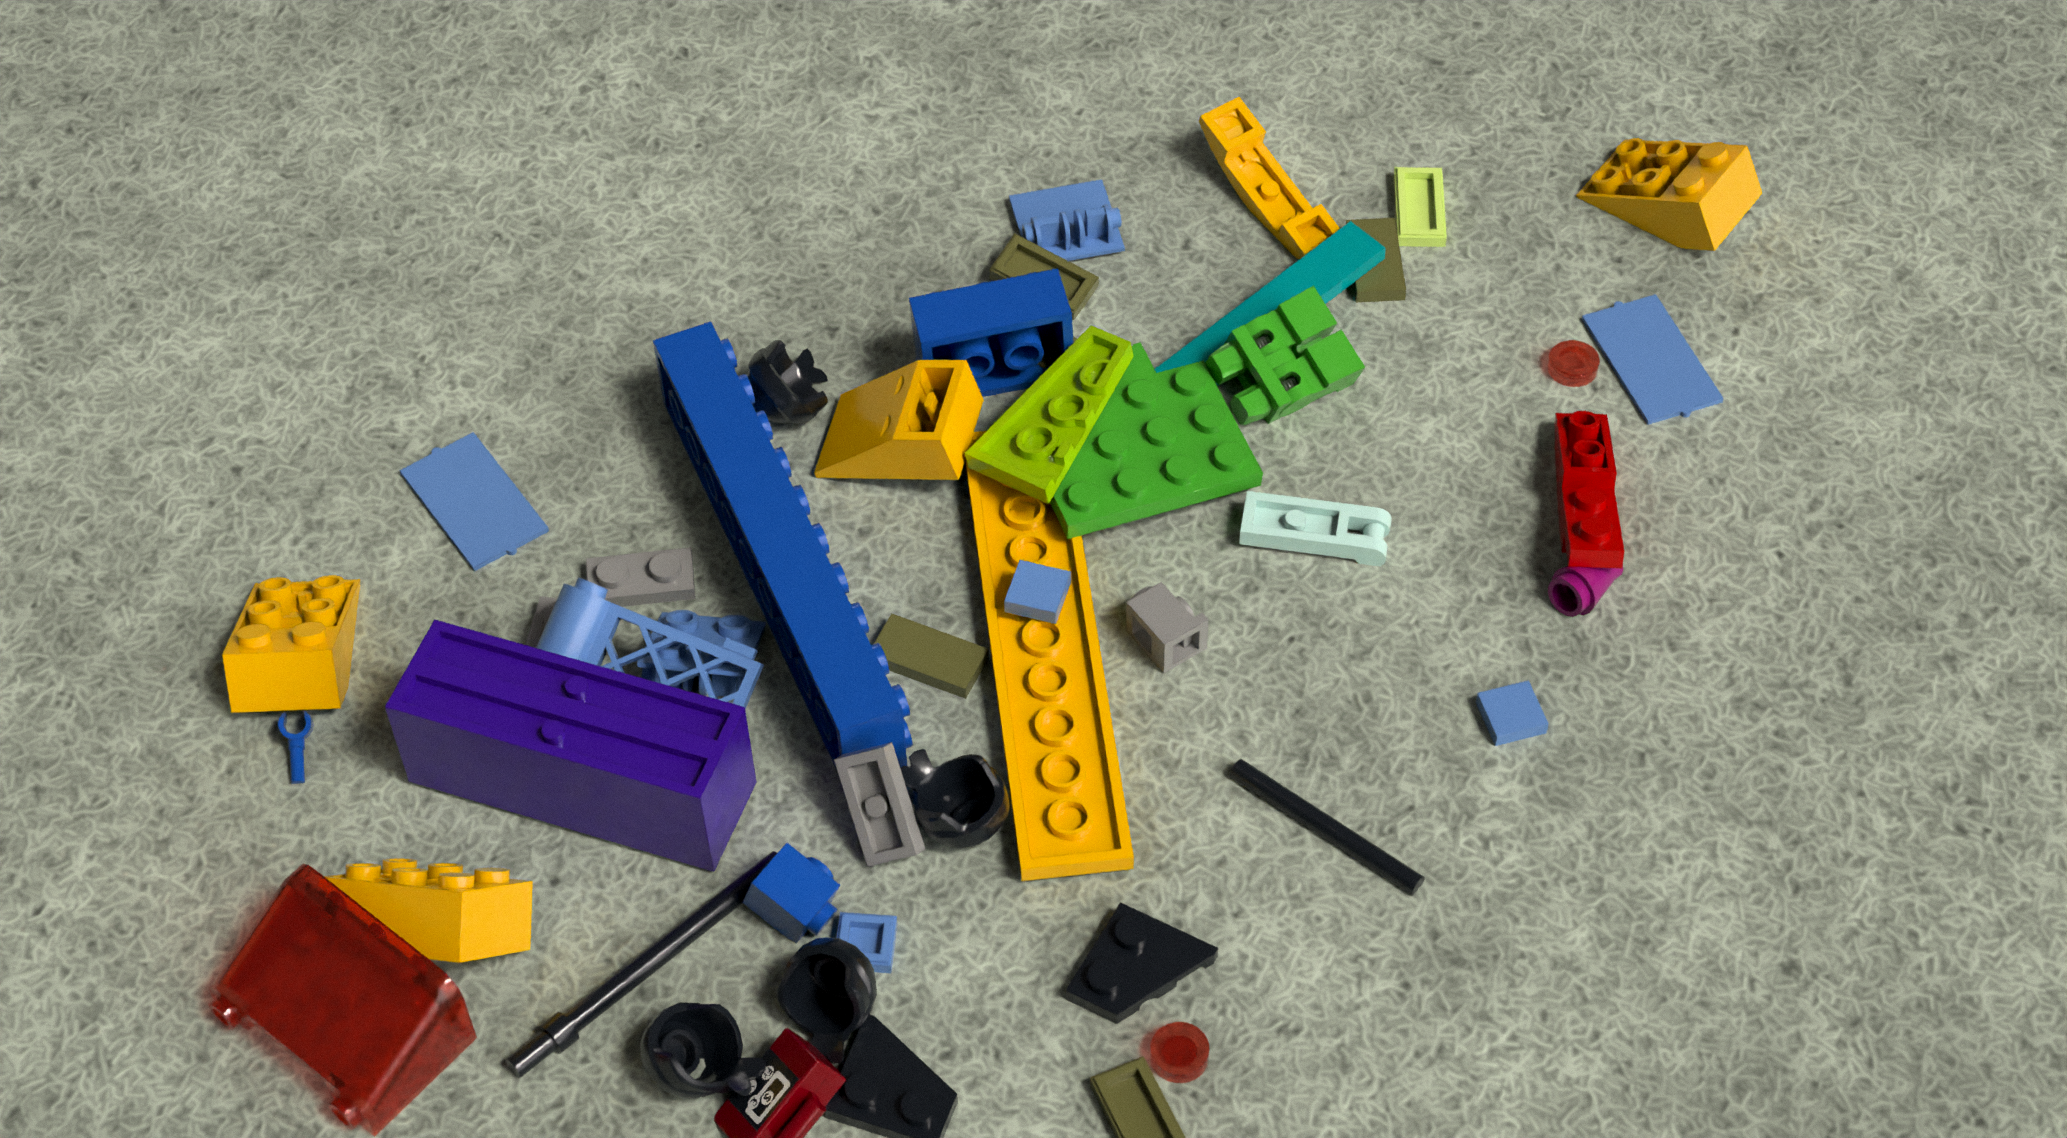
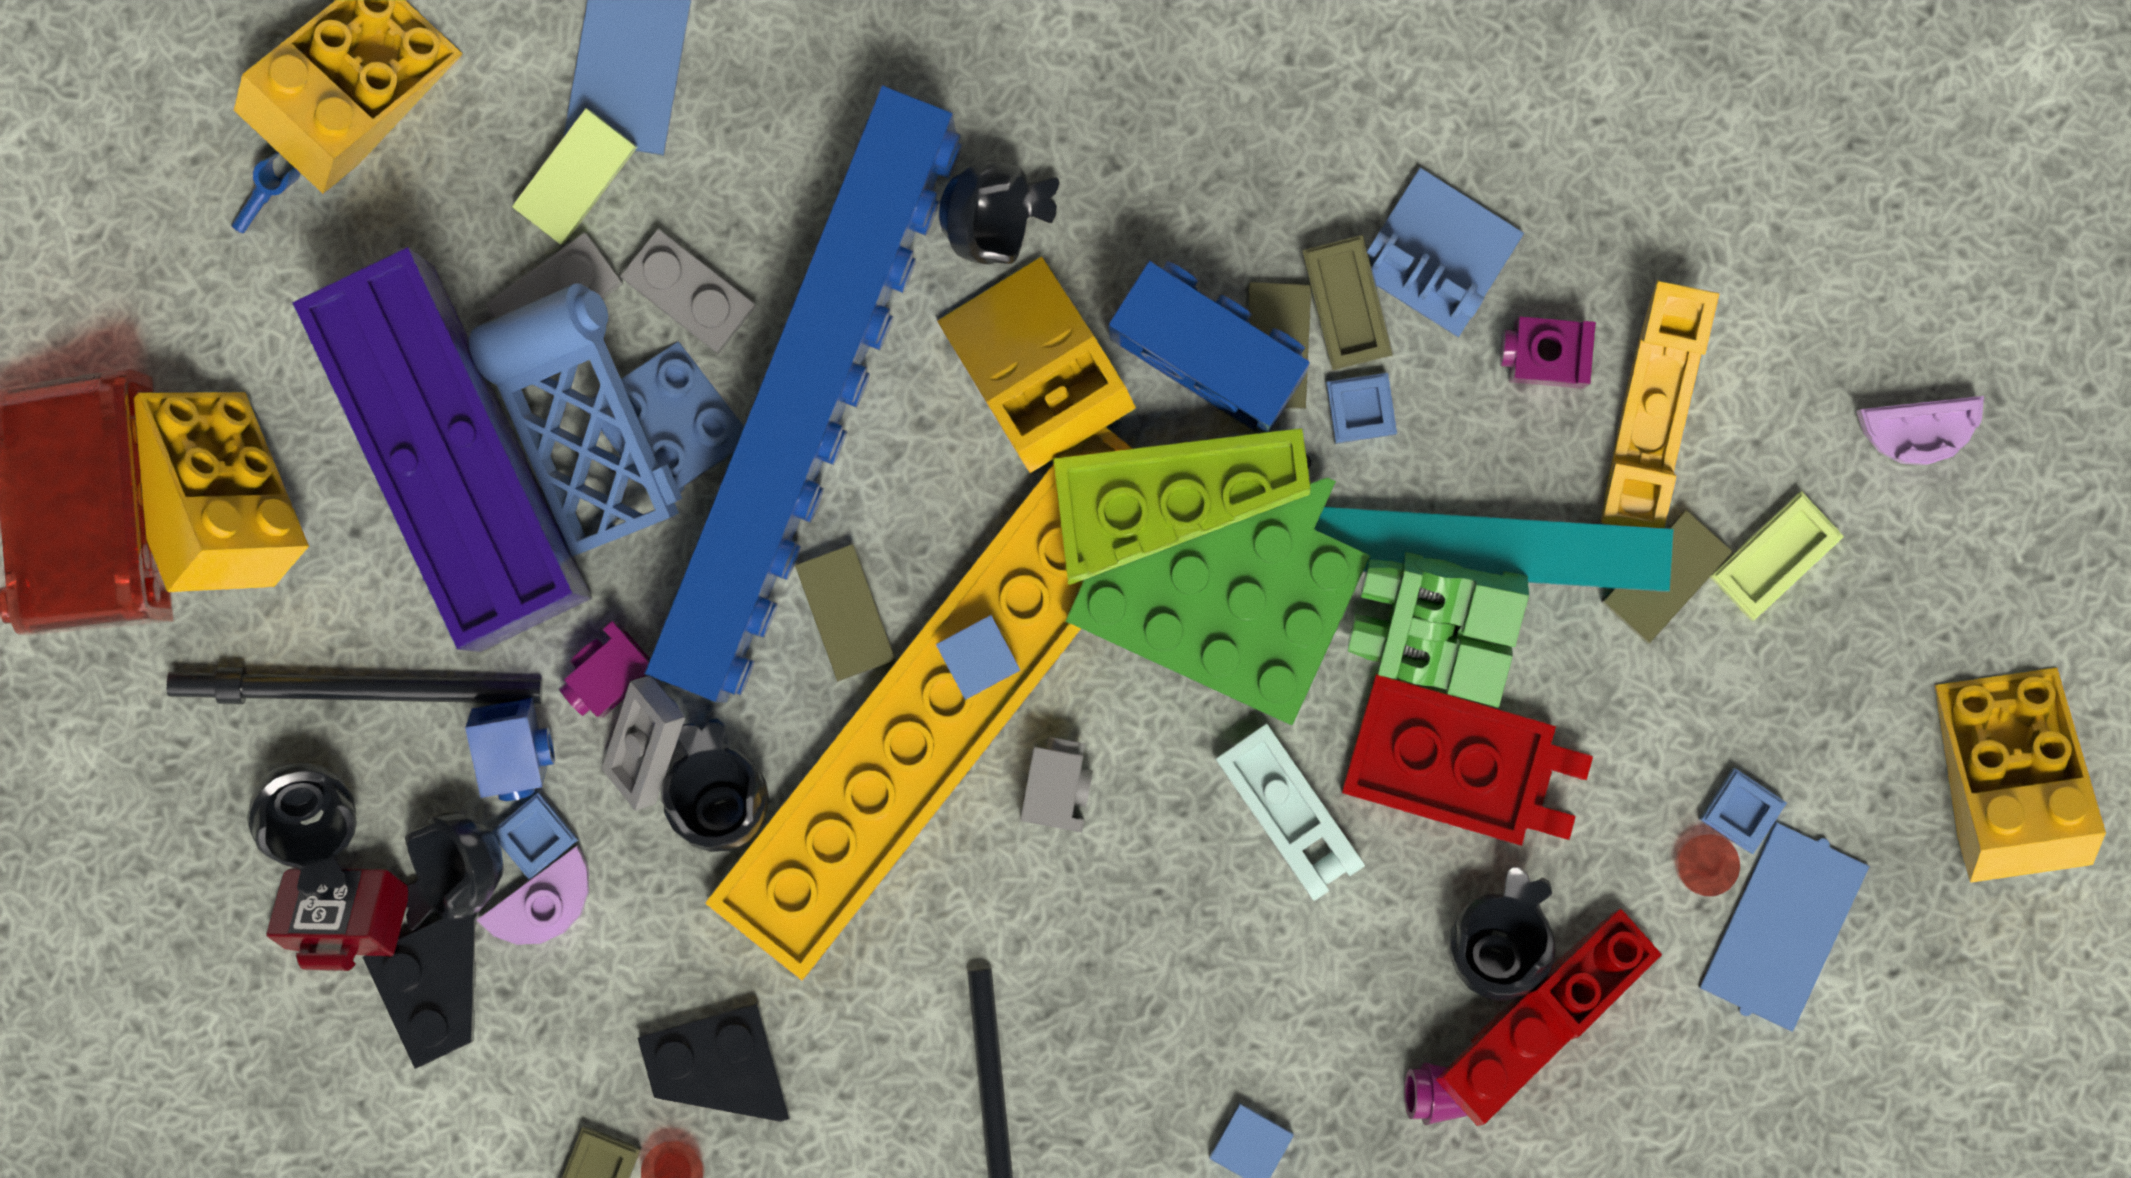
camera: 45 degrees right, 35 degrees up
none -> lavender plate [477,846,590,945]
none -> yellowish green tile [512,108,638,245]
none -> magenta brick [558,621,651,718]
none -> medium blue tile [1326,373,1397,444]
none -> red tile [1342,674,1594,846]
none -> black hat [1449,867,1556,1001]
none -> magenta brick [1500,316,1596,389]
none -> medium blue tile [1699,768,1787,854]
none -> lavender plate [1856,396,1984,466]

